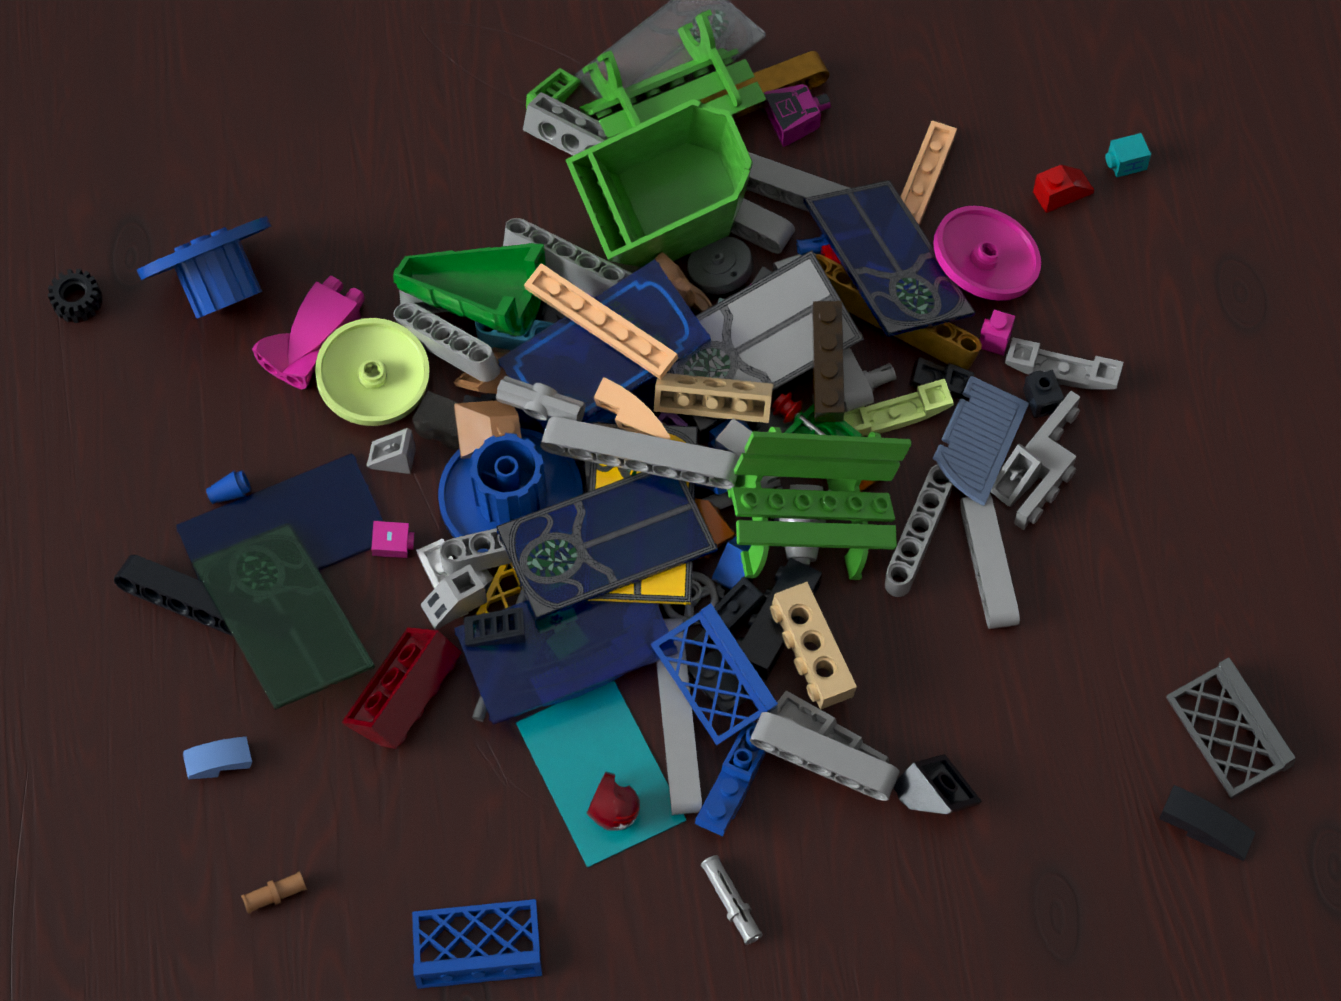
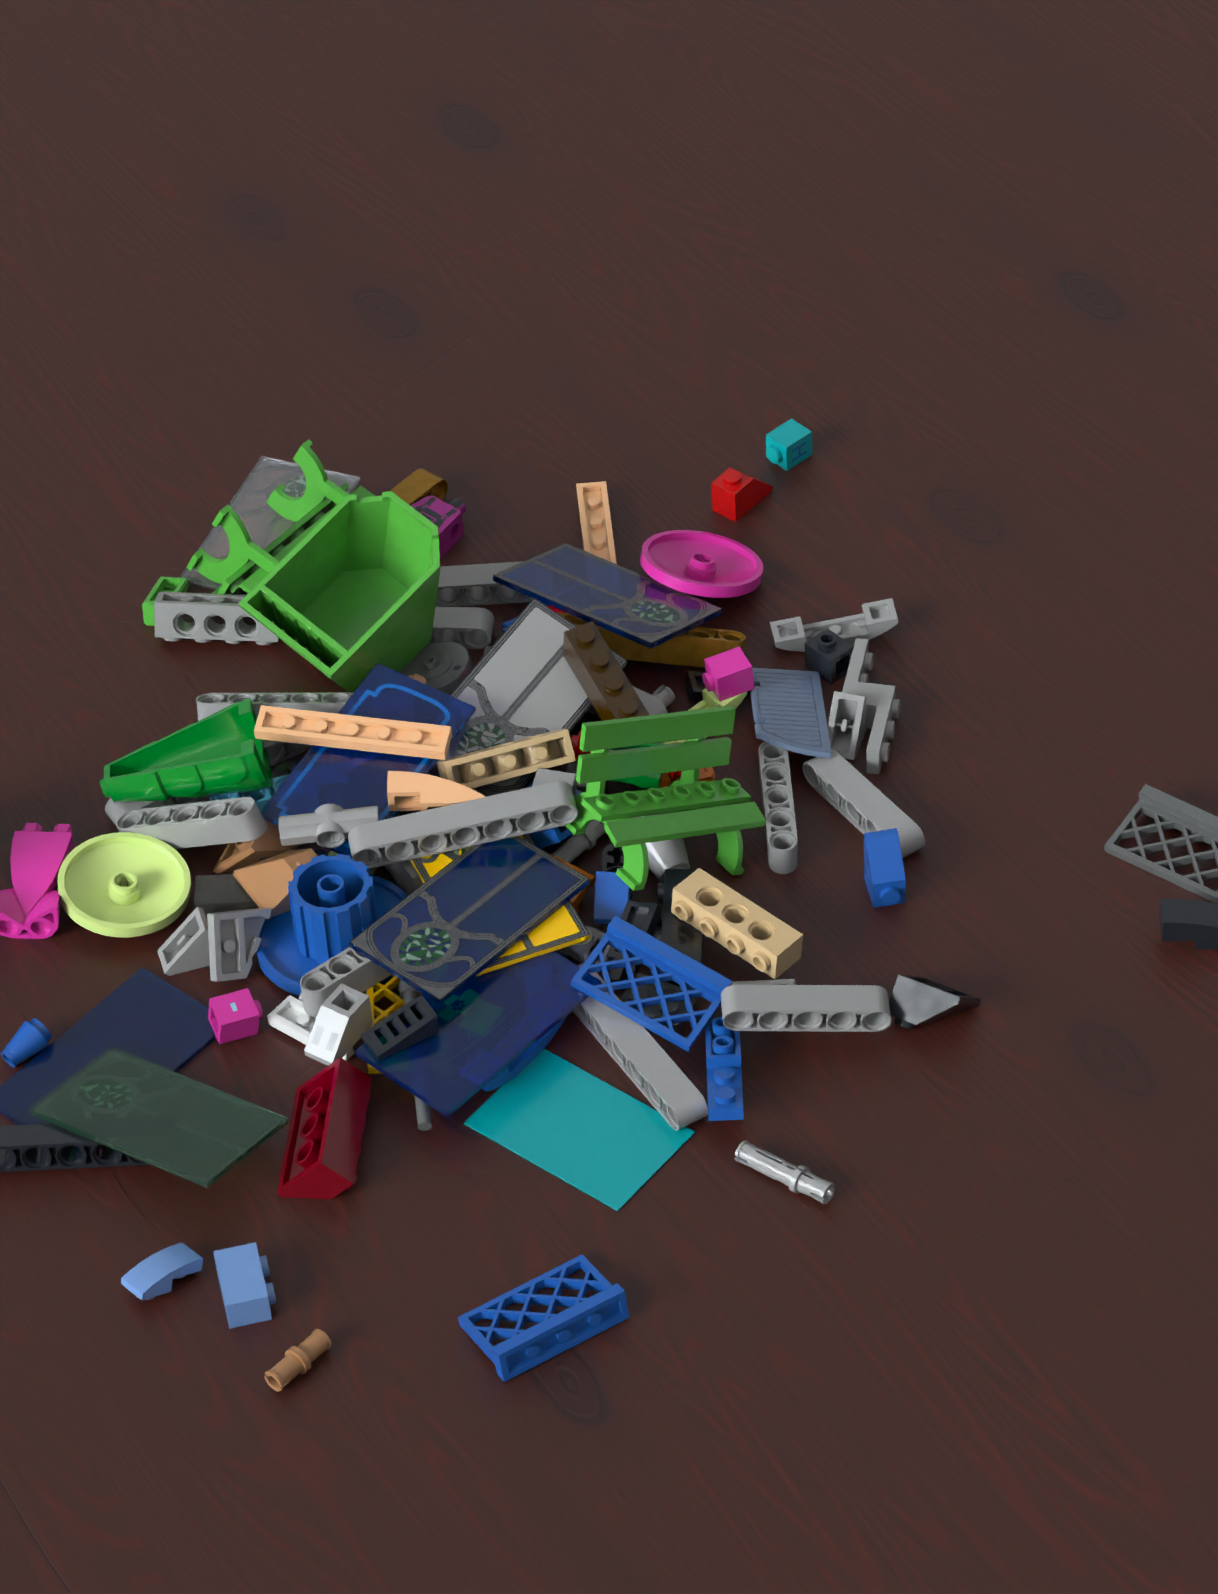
camera: 25 degrees left, 20 degrees down
dark red helmet [586,771,640,831] -> none
dark pink brick [979,310,1015,356] -> none
none -> light grey wing [207,908,271,982]
none -> medium blue brick [213,1242,276,1329]
none -> dark pink brick [702,647,755,701]
none -> blue slope [864,828,906,908]

